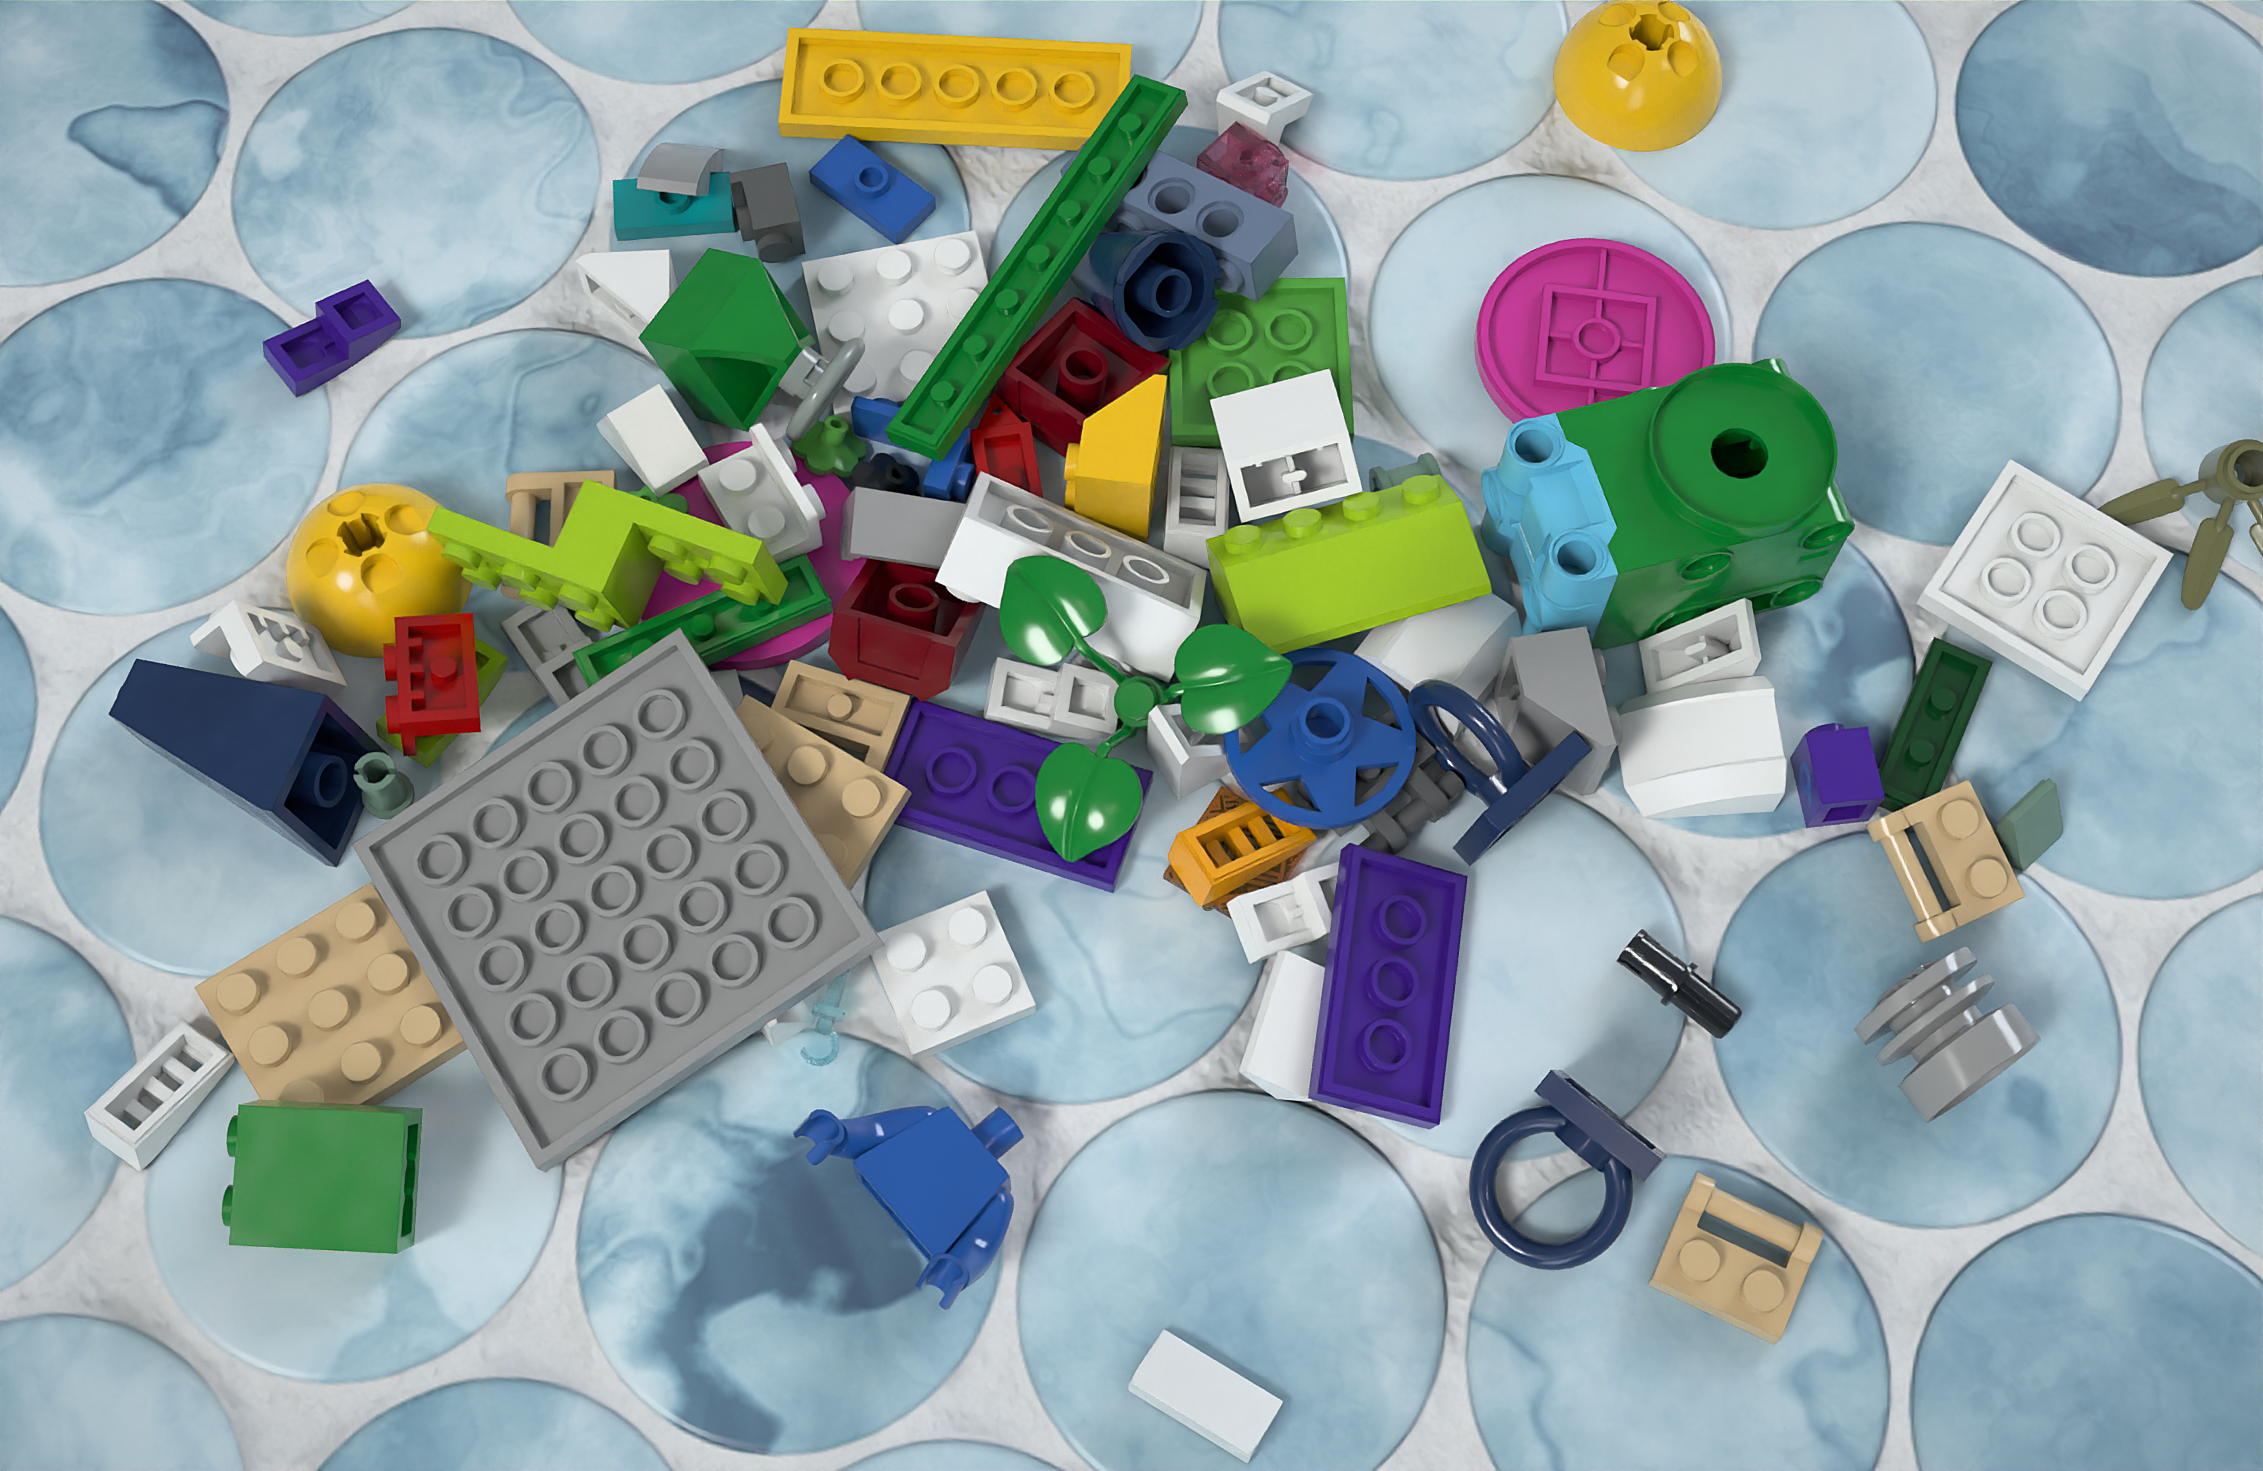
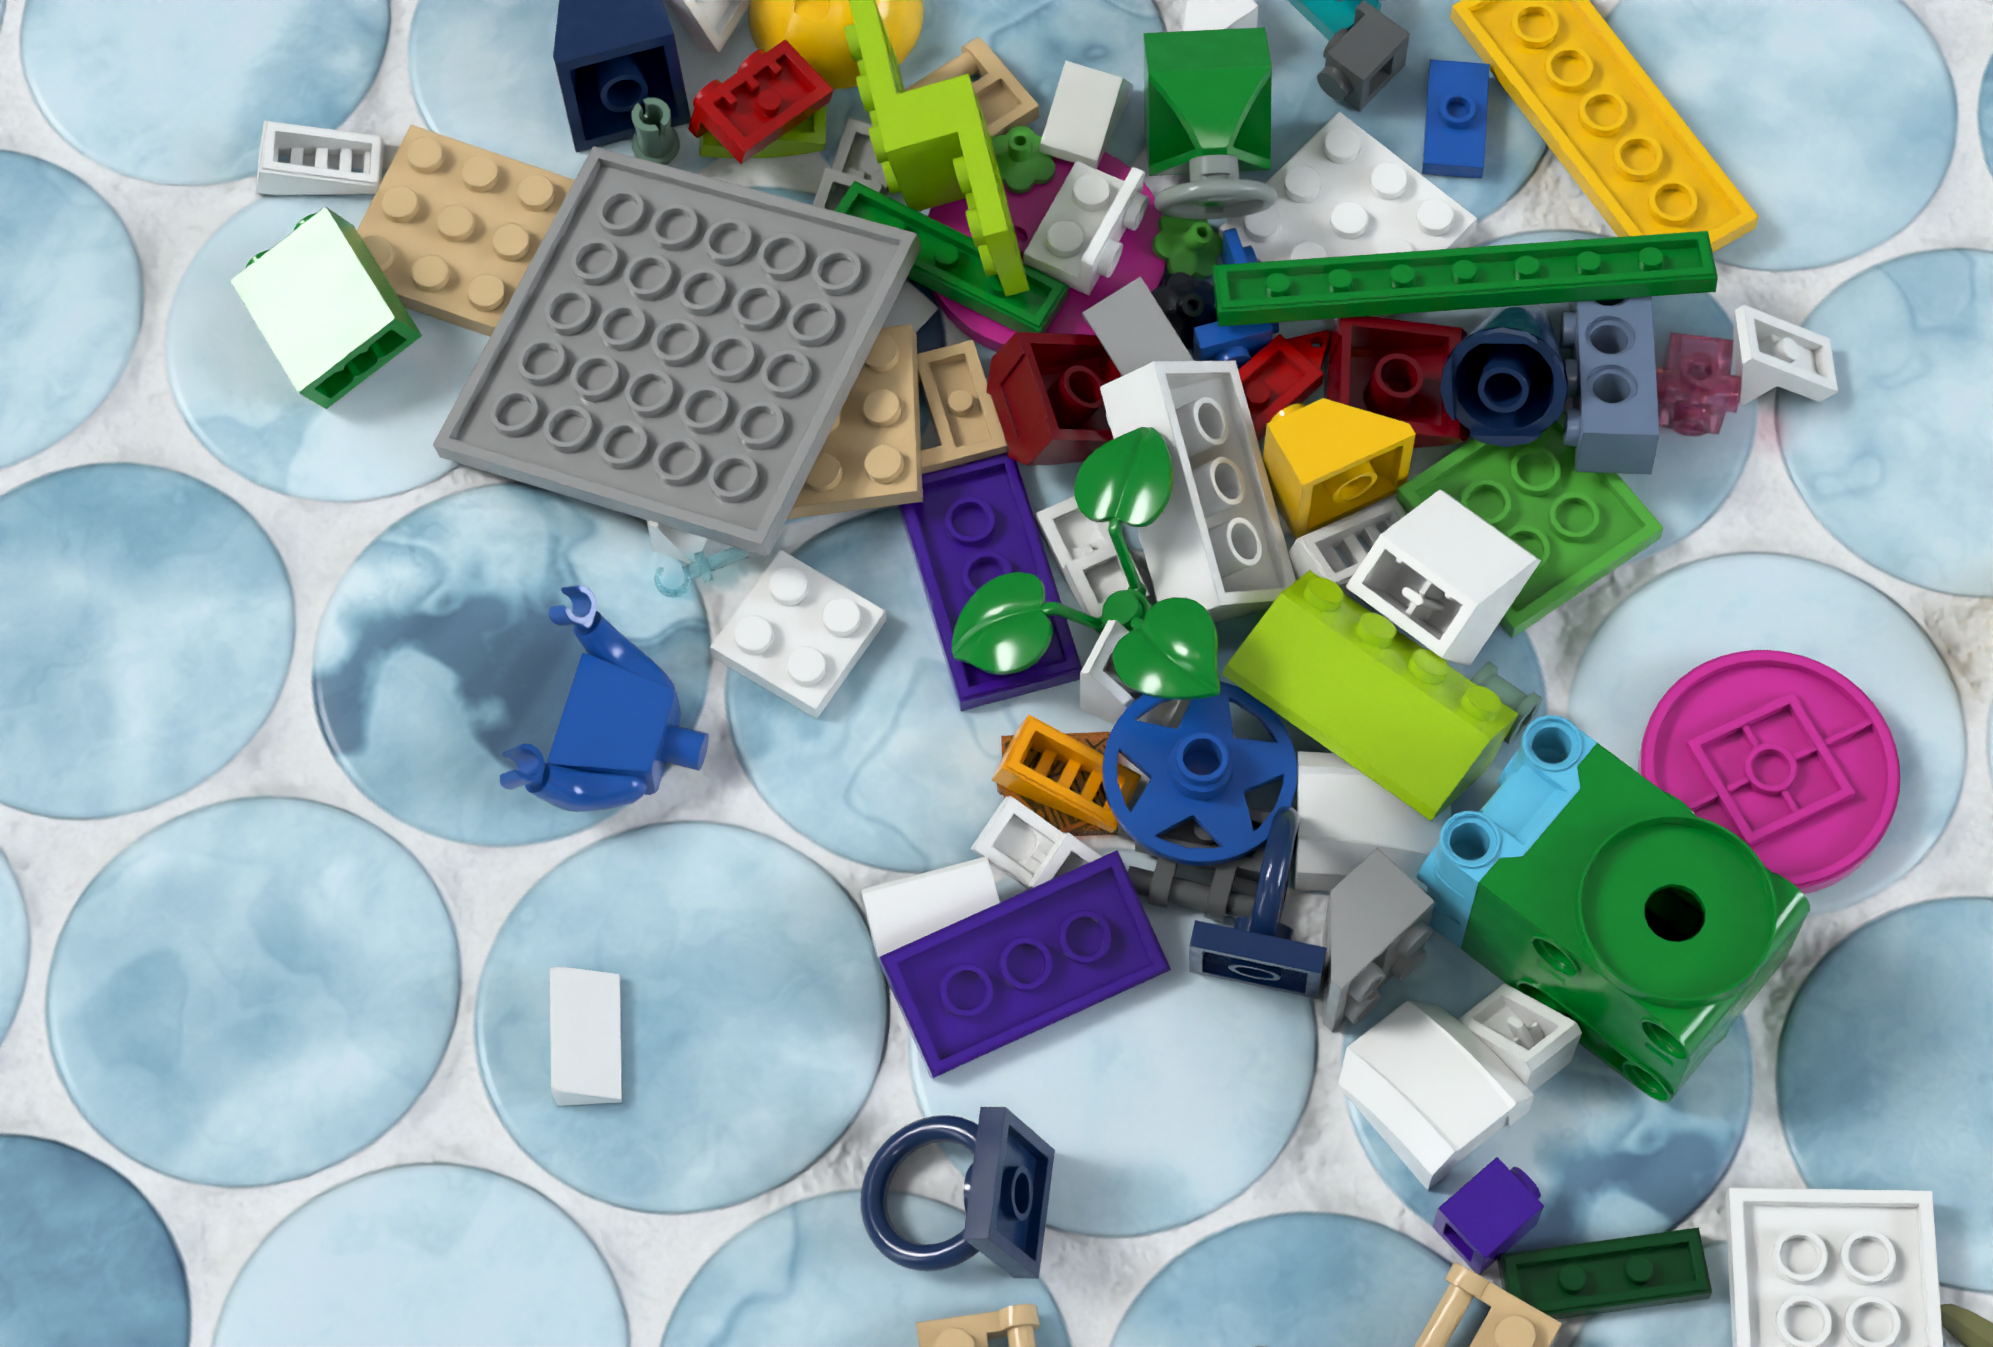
camera: 60 degrees right, 0 degrees up
black axle [1617,929,1742,1039] -> none

